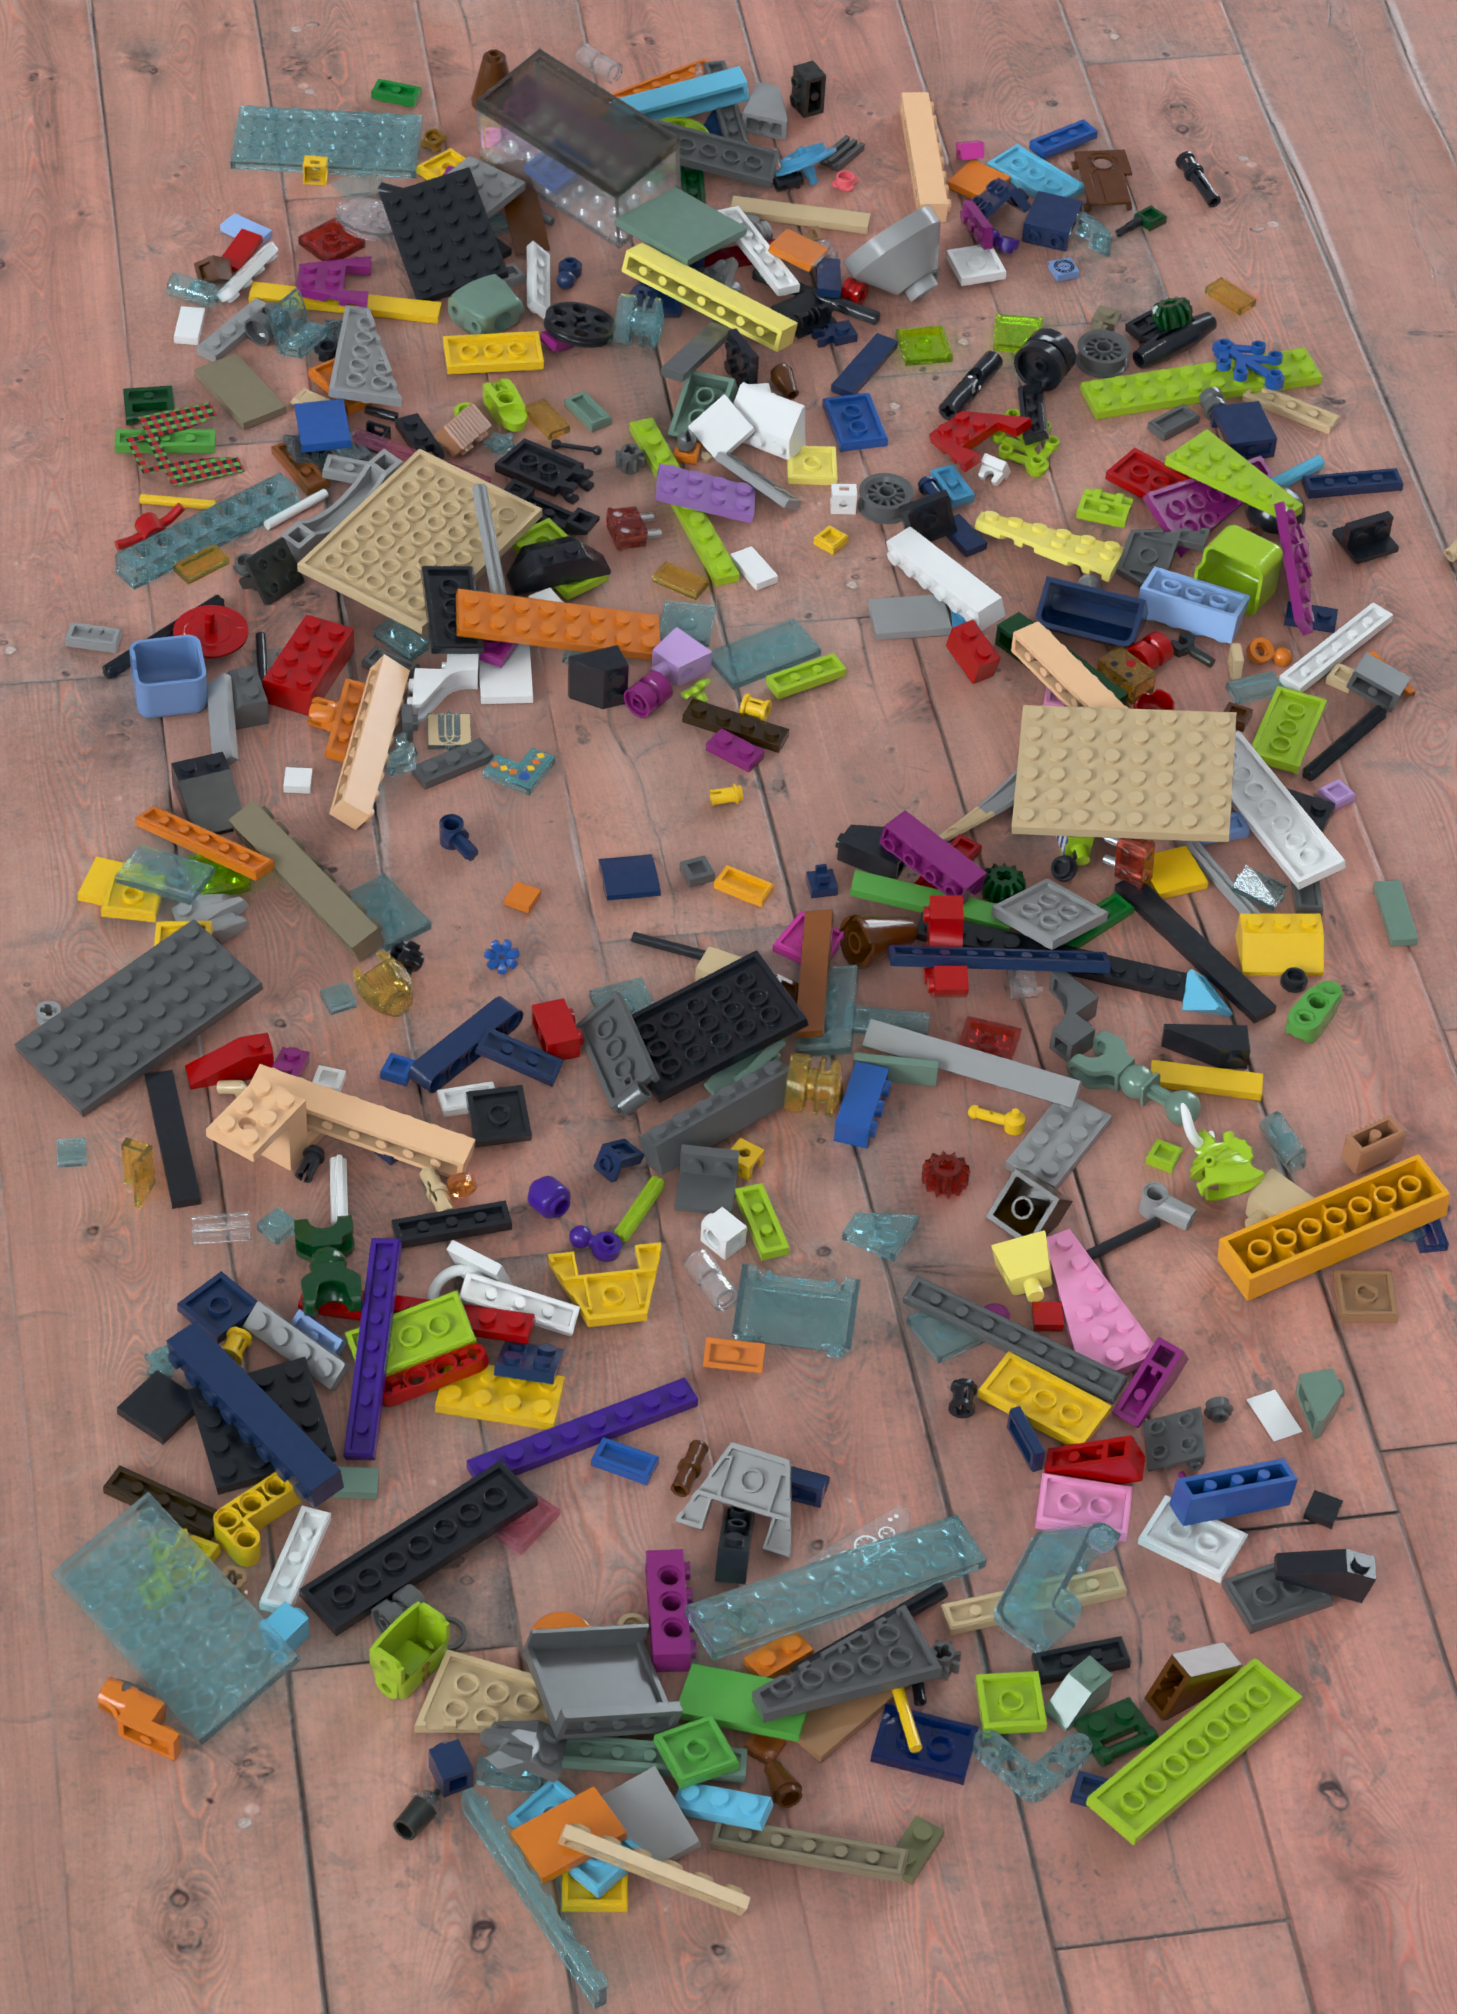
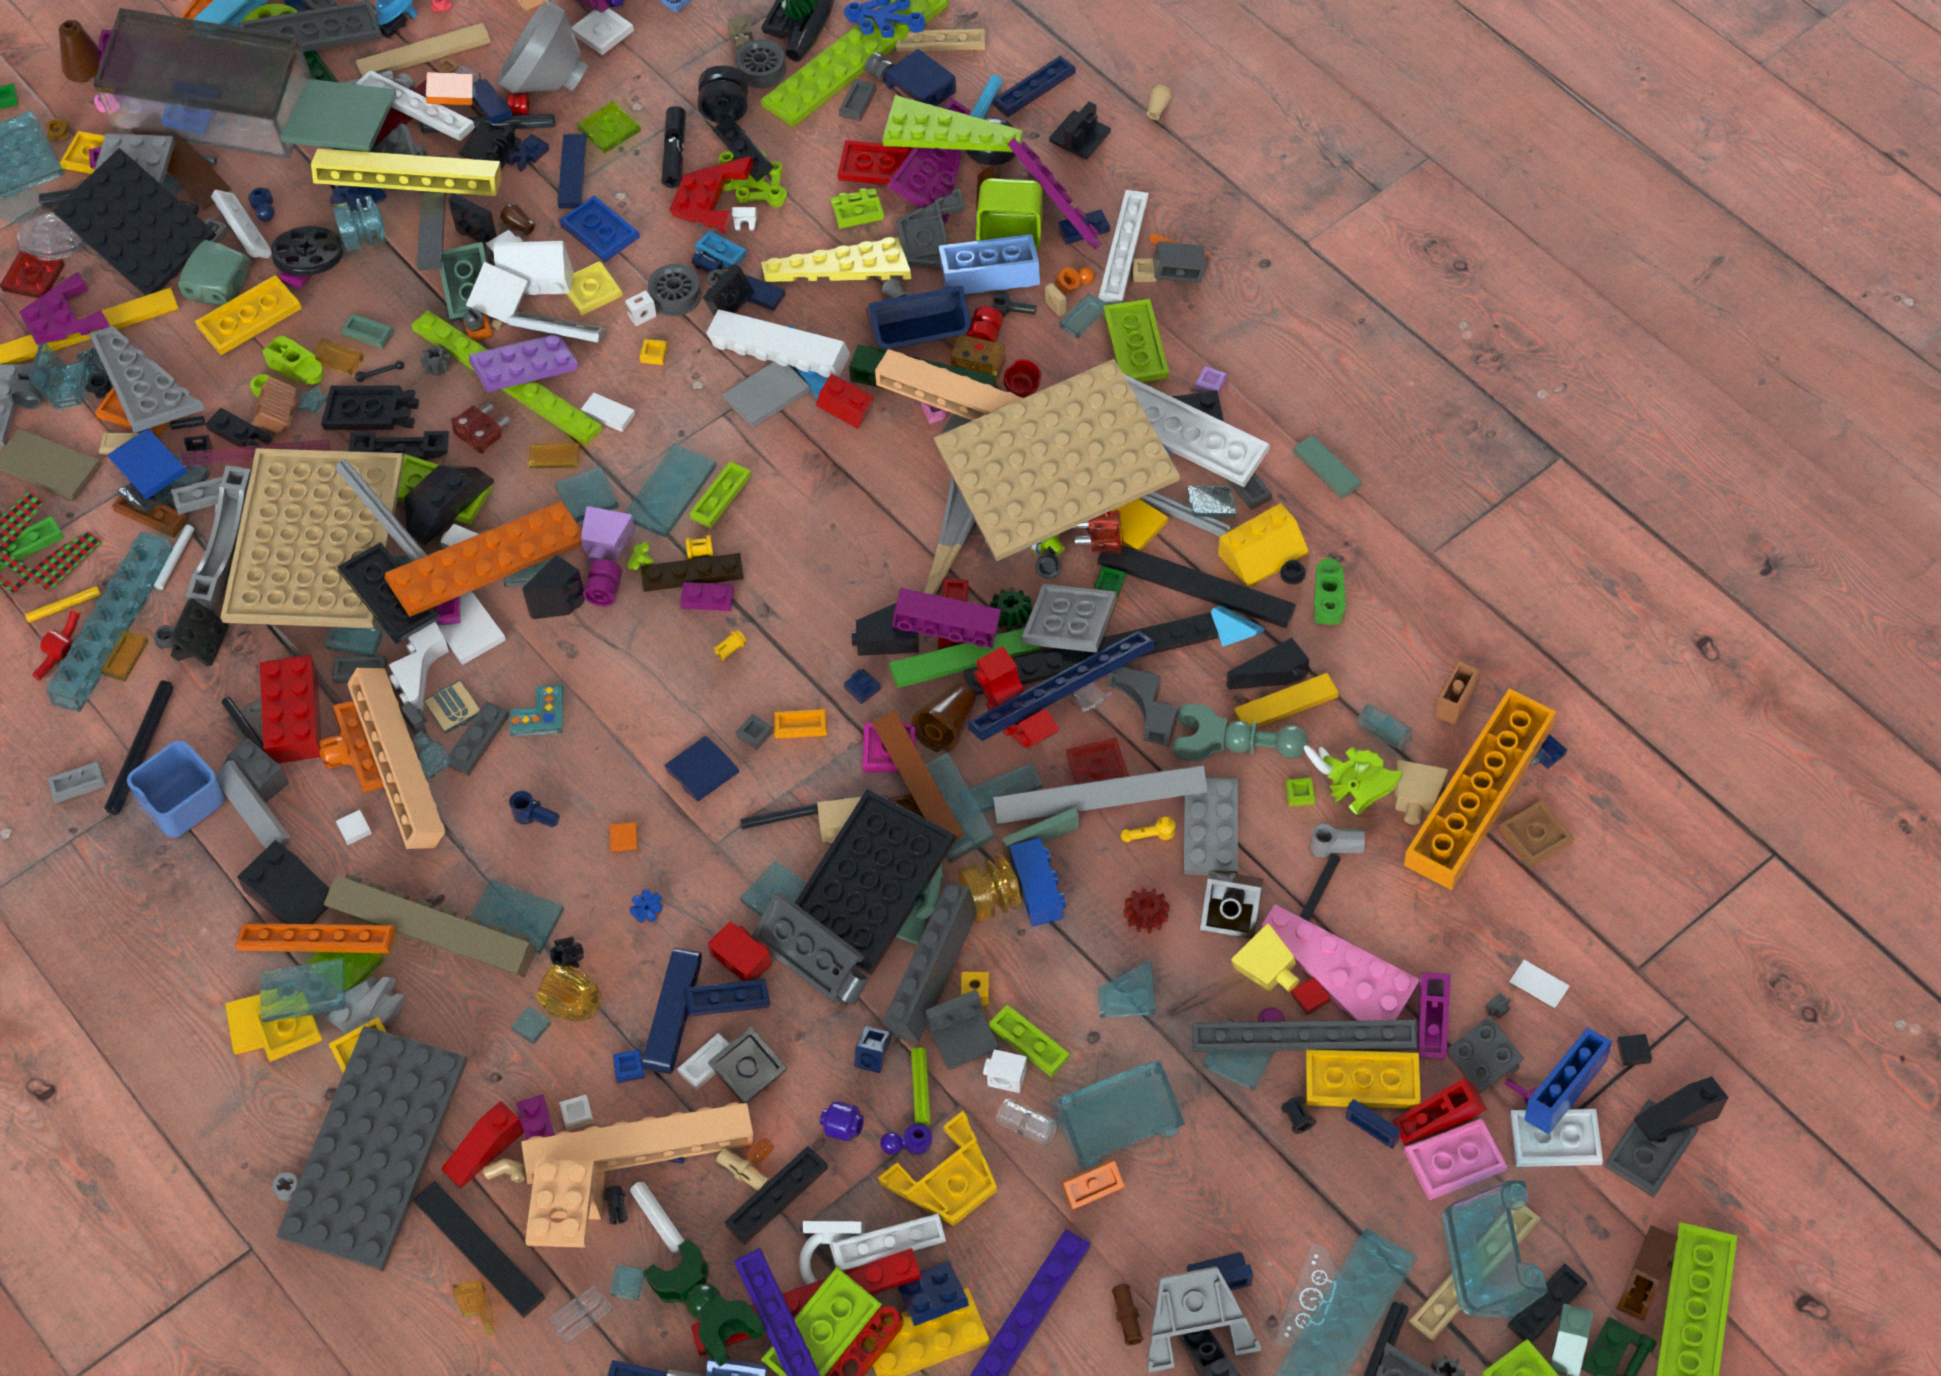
camera: 25 degrees left, 10 degrees up
clear light blue tile [56,1137,87,1168] -> none
red piece [173,605,249,659] -> none
blue tile [591,1437,659,1485] -> none
clear neon green tile [993,314,1043,353] -> none
reddish brown tile [1224,702,1253,732] -> none
sand green slope [1295,1368,1345,1439] -> none
black axle [1302,705,1387,781] -> none

